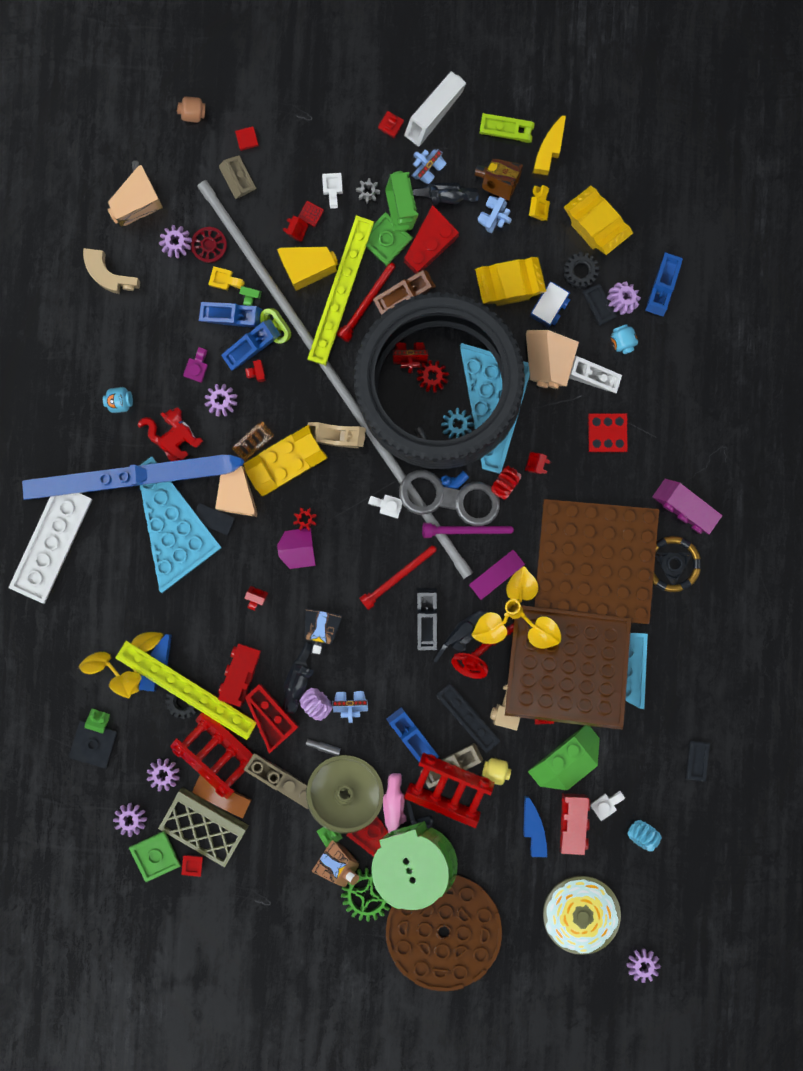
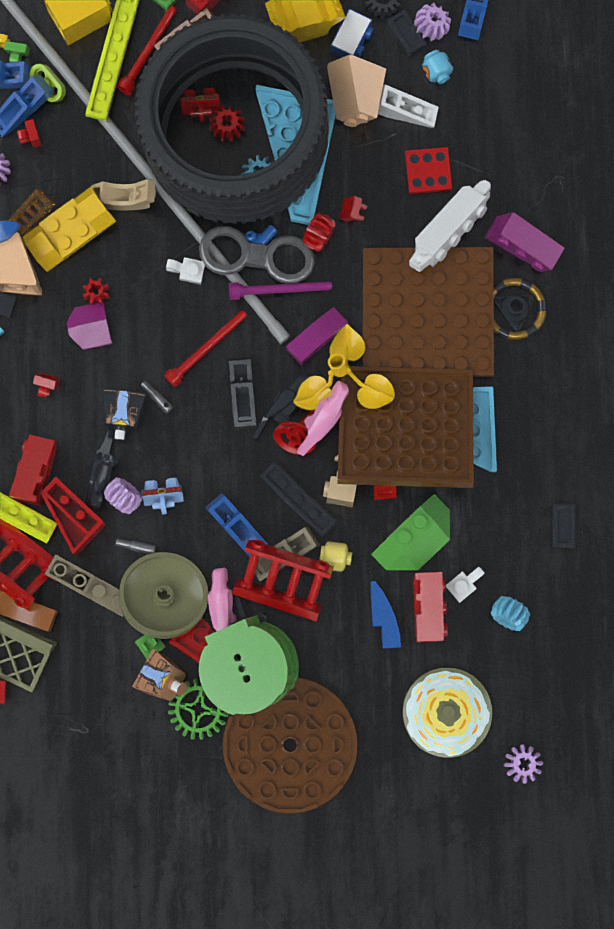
camera: 10 degrees left, 5 degrees down
none -> flat silver piece [141,381,173,414]
none -> bright pink animal [297,381,349,456]
none -> white hinge [409,180,491,272]

